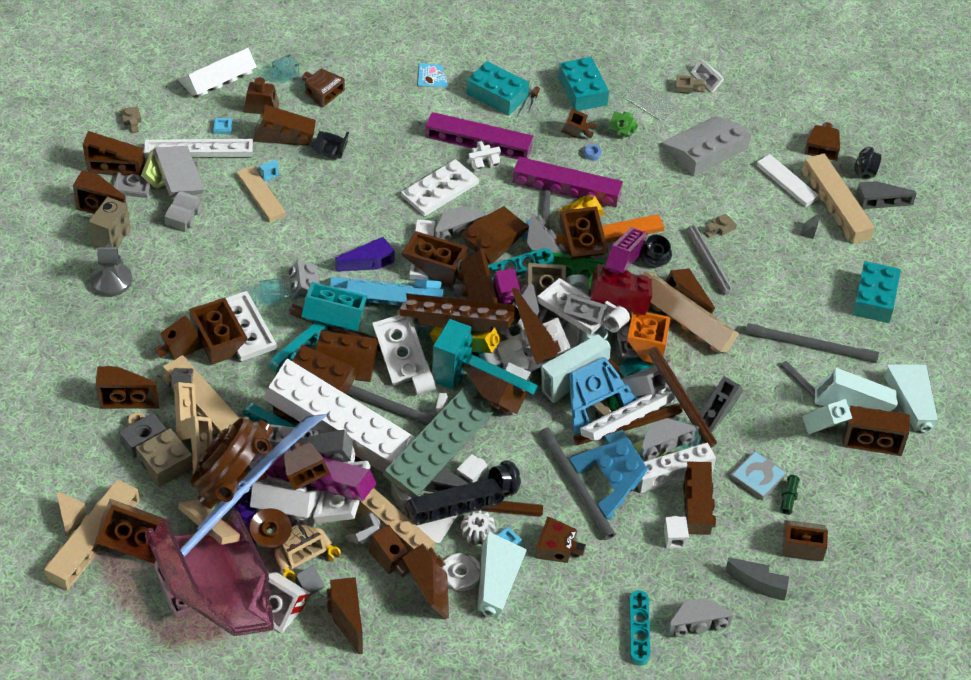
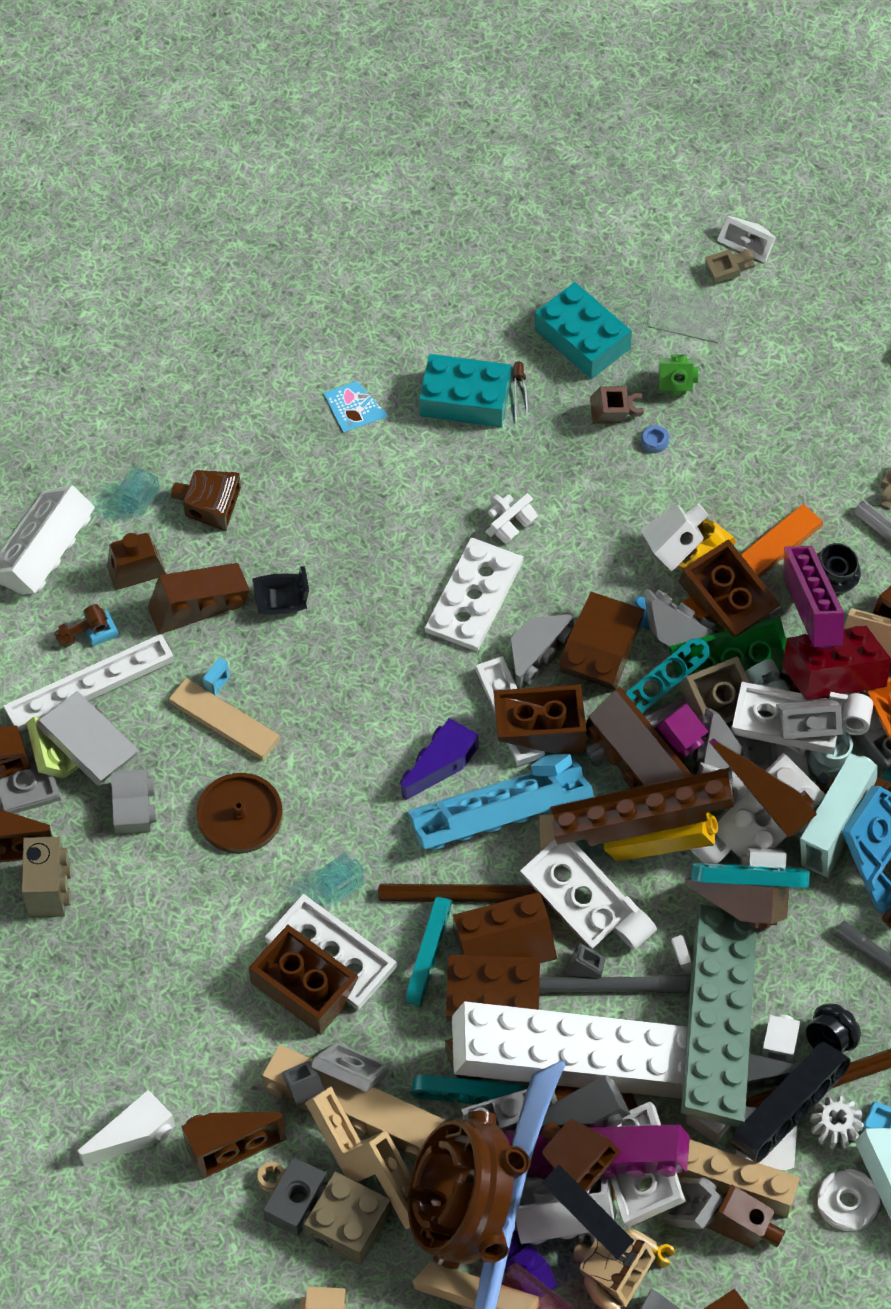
camera: 20 degrees left, 10 degrees up
dark grey piece [90,244,133,296] -> none
reddish brown torso [154,315,203,360] -> none
reddish brown dish [250,508,292,548] -> none
light grey bracket [288,260,319,299] -> none
teal brick [301,282,367,331] -> none
reddish brown slope [402,543,449,619] -> none
magenta brick [425,112,533,159] -> none
teal brick [432,319,473,390] -> none
magenta brick [513,156,623,207] -> none
dark grey bar [542,190,551,231] -> none
light grey slope [661,116,751,176] -> none
none -> reddish brown bar [54,604,108,647]
none -> white slope [78,1090,175,1165]
none -> reddish brown piece [197,773,283,854]
none -> light grey tile [311,1042,390,1092]
none -> black sticker [542,1164,634,1259]
none -> dark grey slope [565,943,606,978]
none -> white torso [641,503,709,571]

